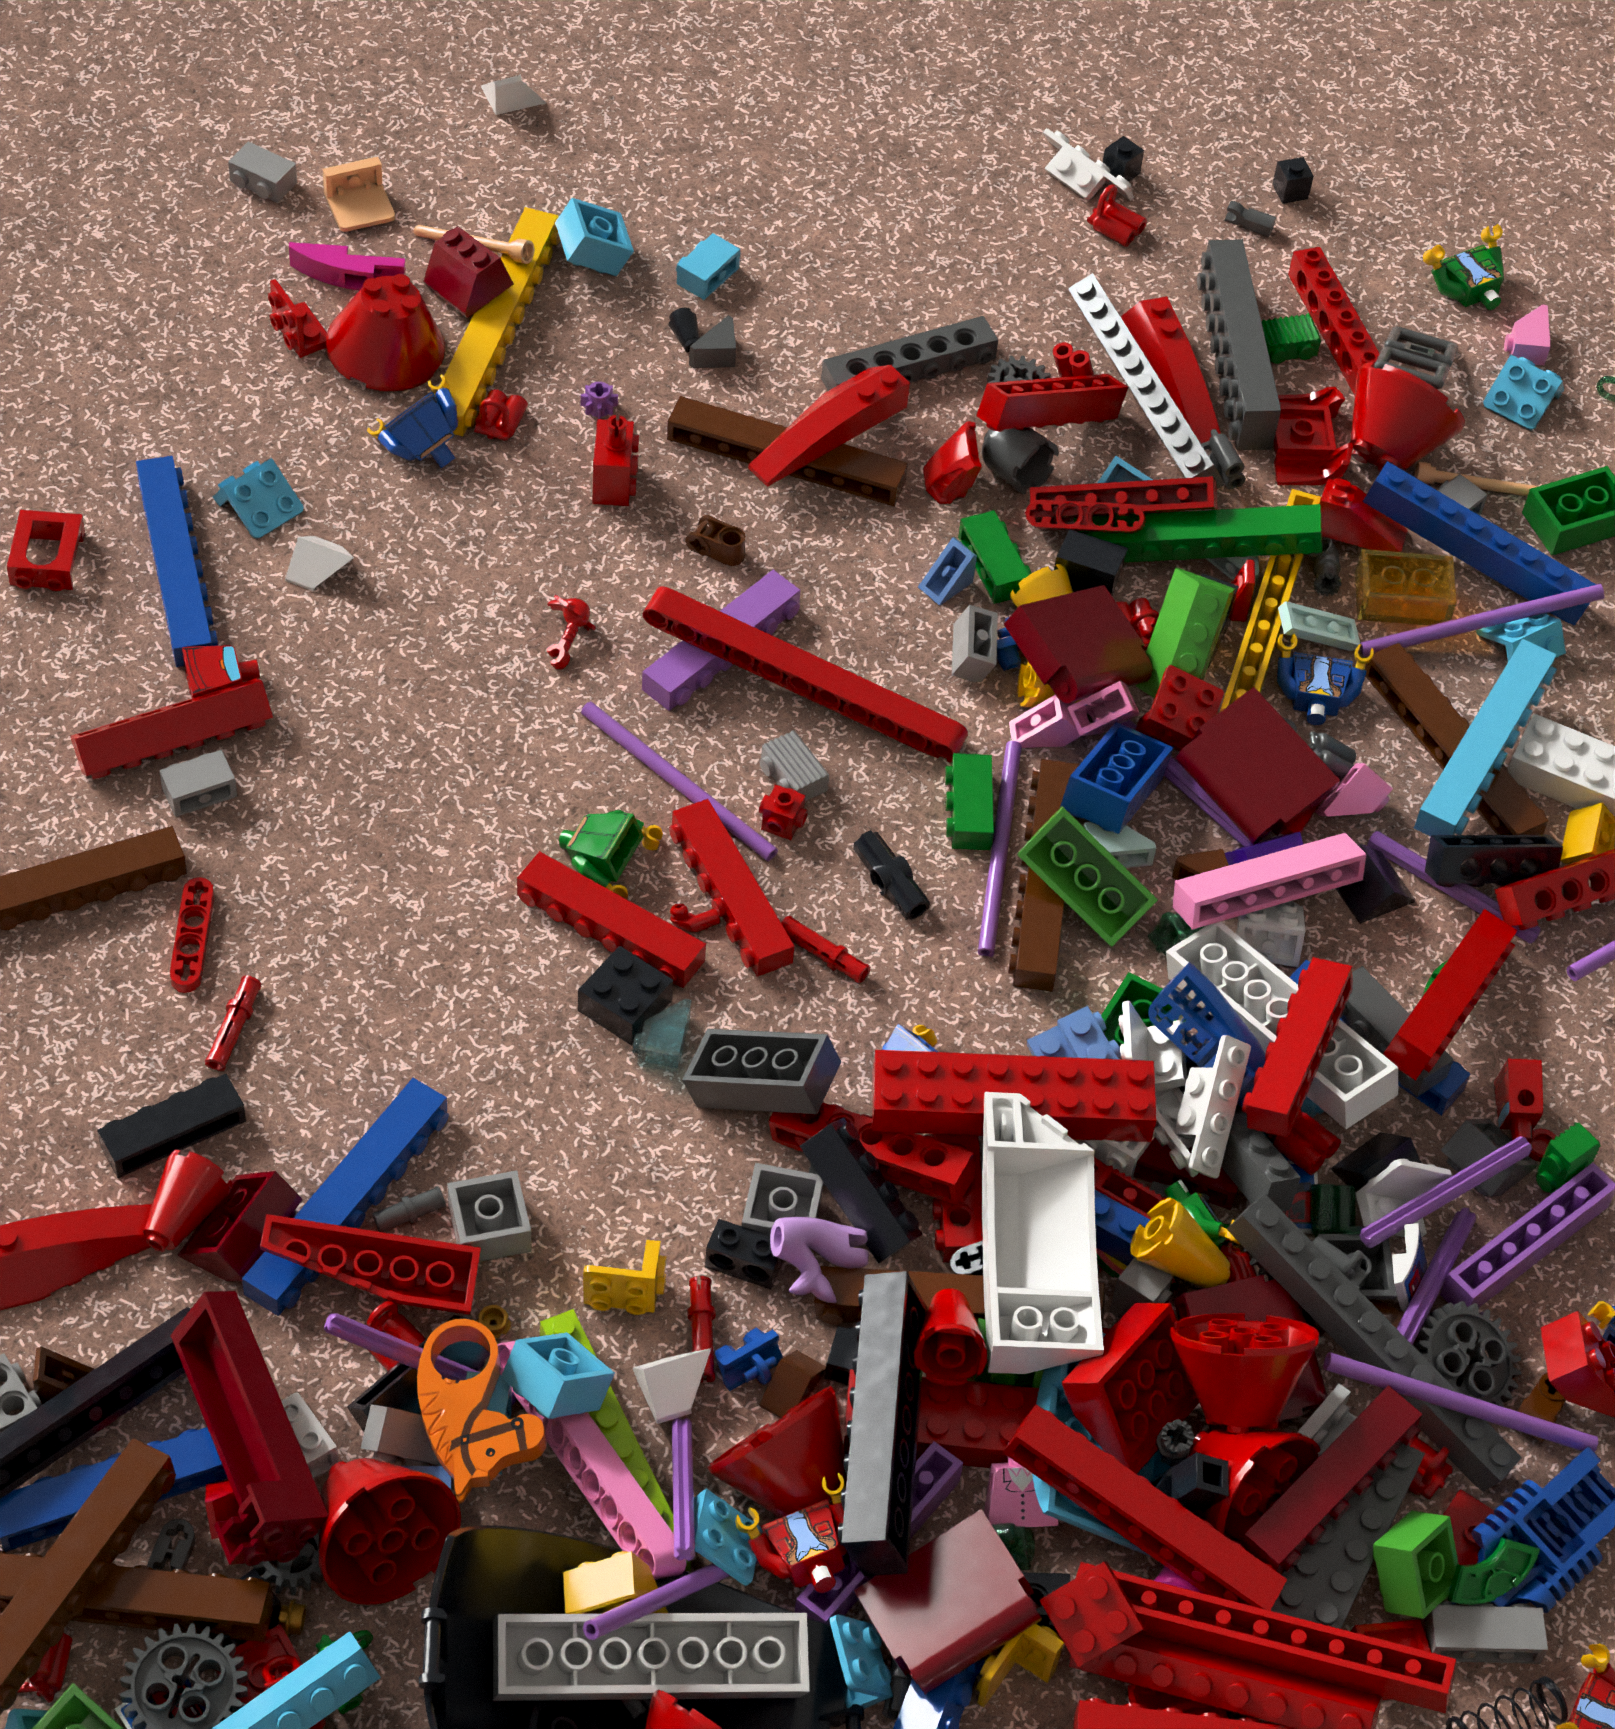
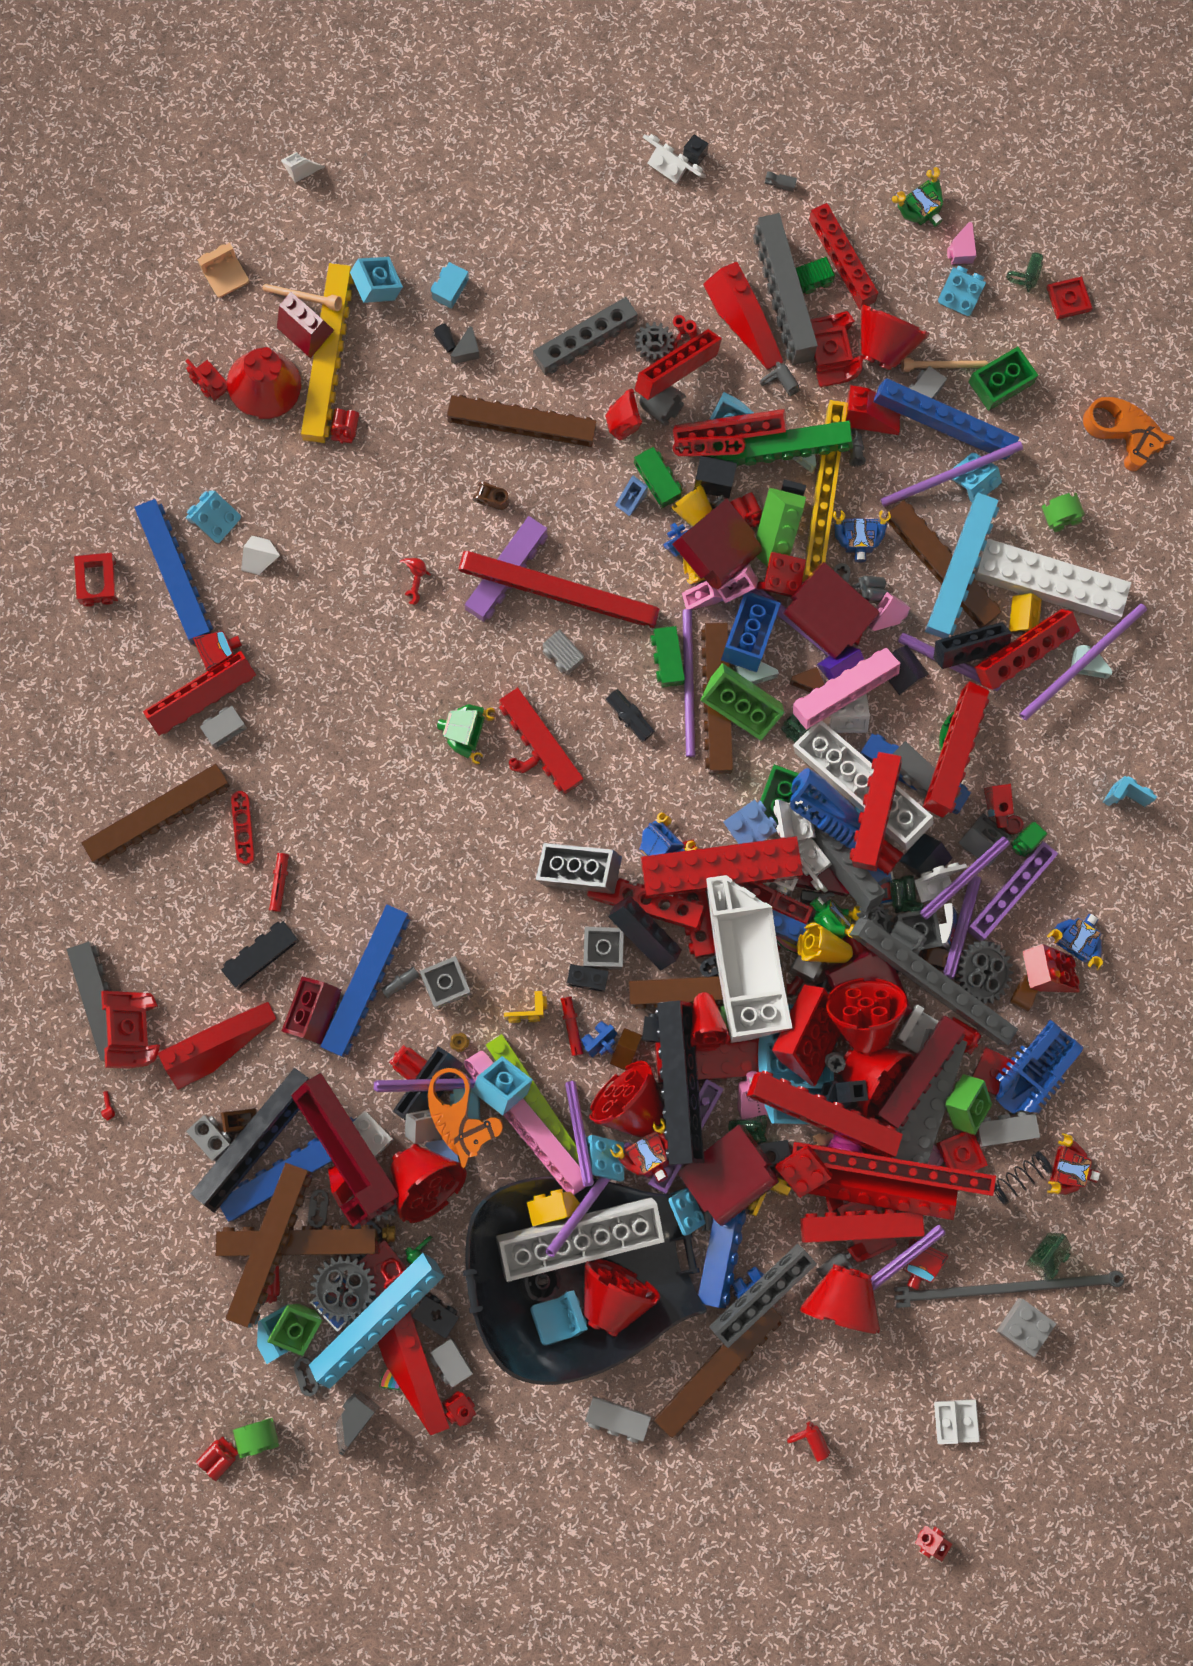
camera: 10 degrees left, 25 degrees up
red cone [143,1150,233,1252] -> none
light grey brick [228,141,297,203] -> none
red wedge [260,1214,481,1315] -> none
dark pink slope [289,242,406,291] -> none
blue torso [367,375,458,468] -> none
red brick [517,851,706,988] -> none
black brick [578,945,673,1046] -> none
medium lavender gear [580,382,618,419] -> none
medium lavender piece [581,701,778,862] -> none
red brick [592,415,639,506] -> none
clear light blue slope [632,999,692,1073] -> none
white slope [633,1348,711,1424] -> none
red wedge [748,365,910,487] -> none
red brick [759,784,808,841] -> none
lavender piece [770,1217,869,1303] -> none
red pin [781,915,871,984] -> none
light grey brick [952,605,998,682] -> none
brick [1068,273,1225,489] -> none
red piece [1087,185,1147,247] -> none
white bracket [1174,1035,1251,1178] -> none
red slope [1231,559,1255,622] -> none
black brick [1272,157,1314,204] -> none
light aqua plate [1278,601,1360,651] -> none
medium lavender piece [1323,1352,1598,1452] -> none
clear yellow brick [1355,549,1456,625] -> none
dark grey bar [1374,326,1458,389] -> none
green tile [1448,1537,1540,1605] -> none

